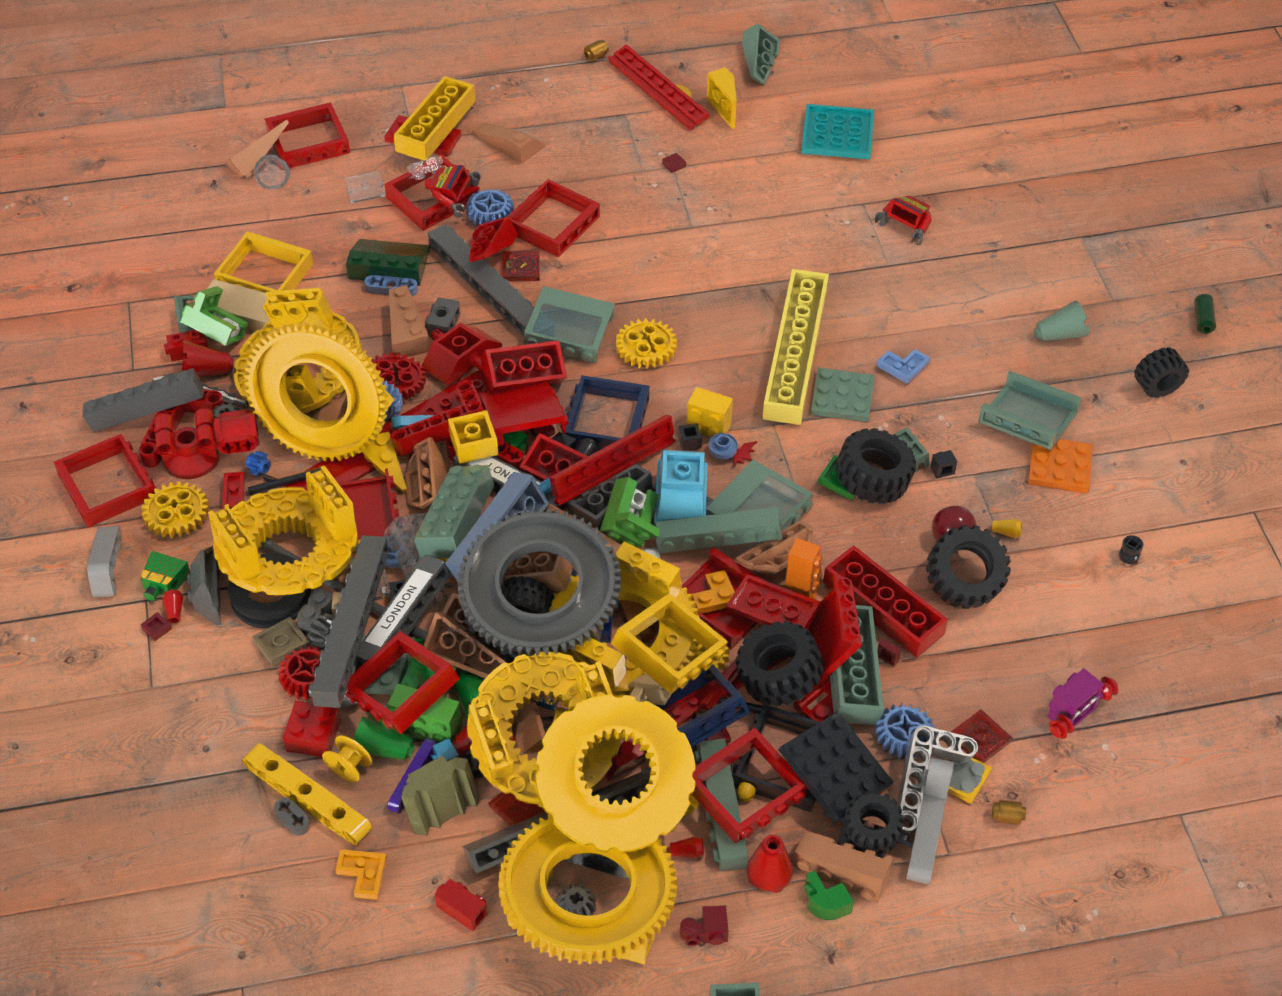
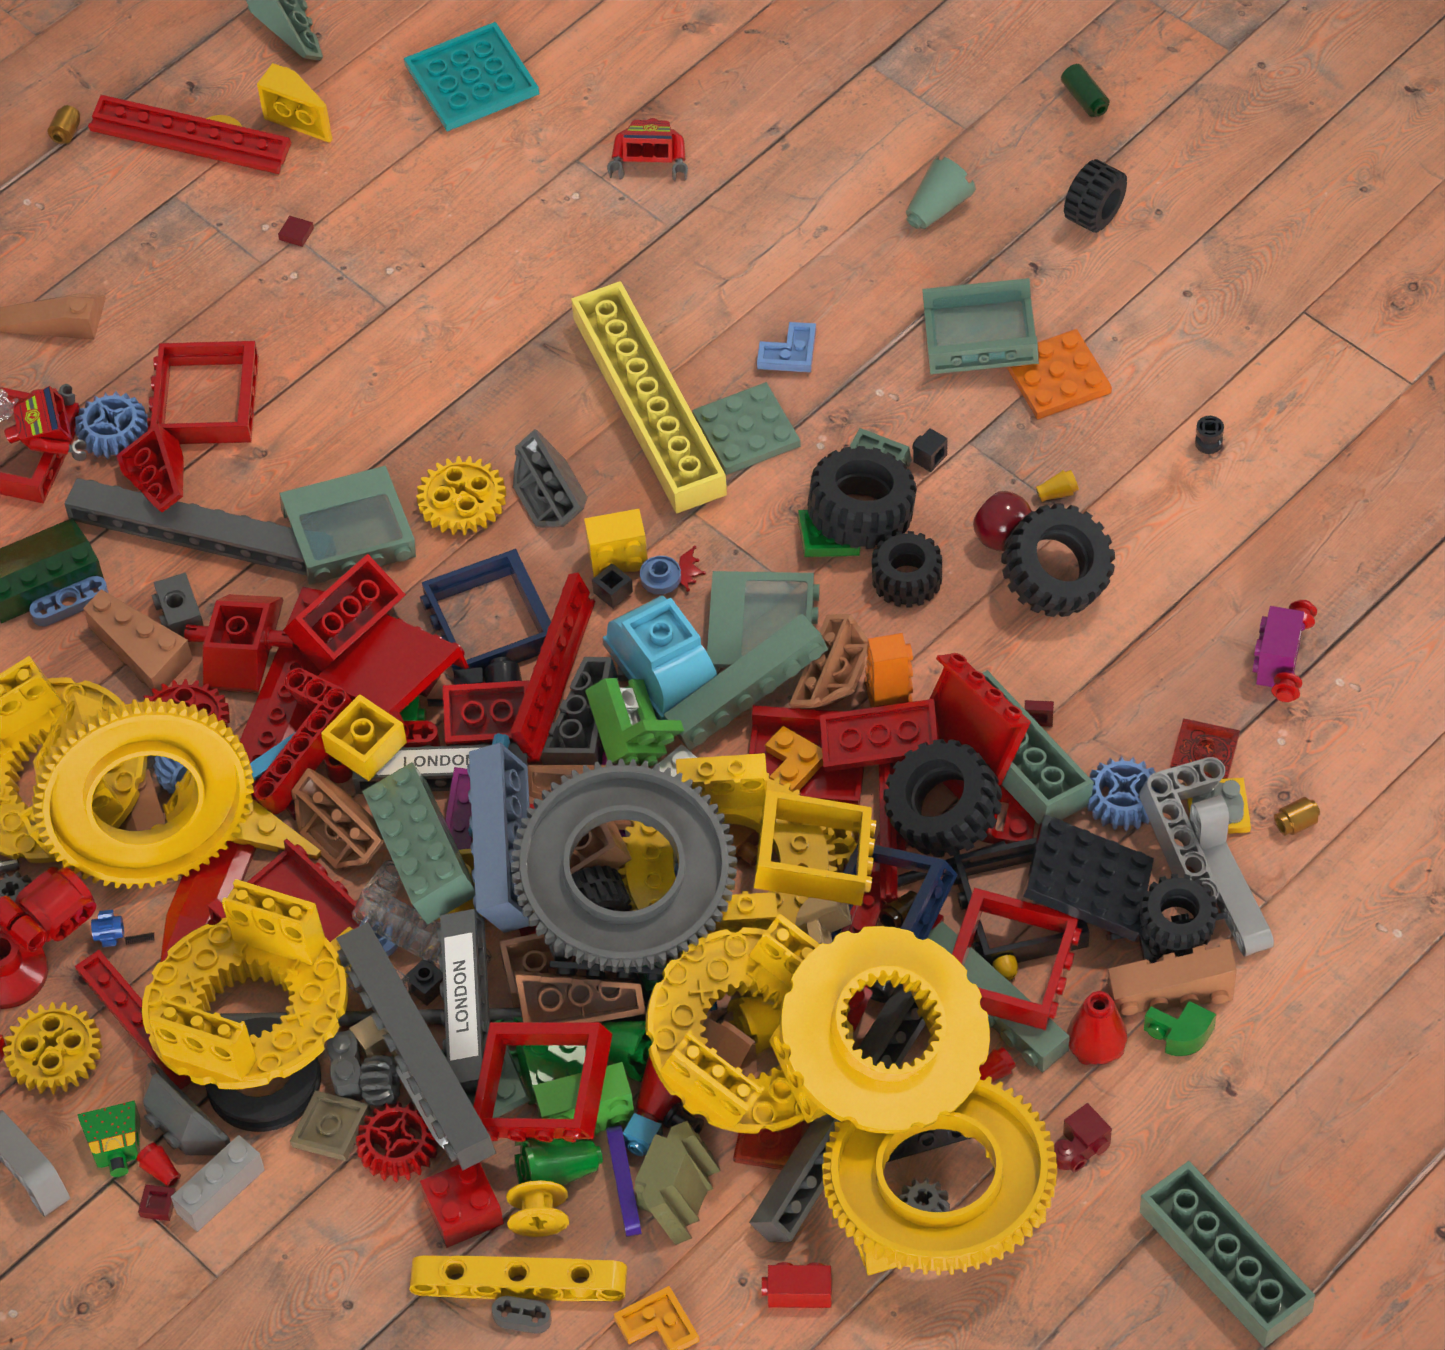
camera: 30 degrees left, 5 degrees up
black bar [248,466,327,495] -> none
clear red tile [503,251,540,281] -> none
red brick [823,545,948,658] -> none
none -> light grey brick [171,1135,265,1232]
none -> dark grey wedge [513,429,588,528]
none -> black tyre [872,531,942,608]

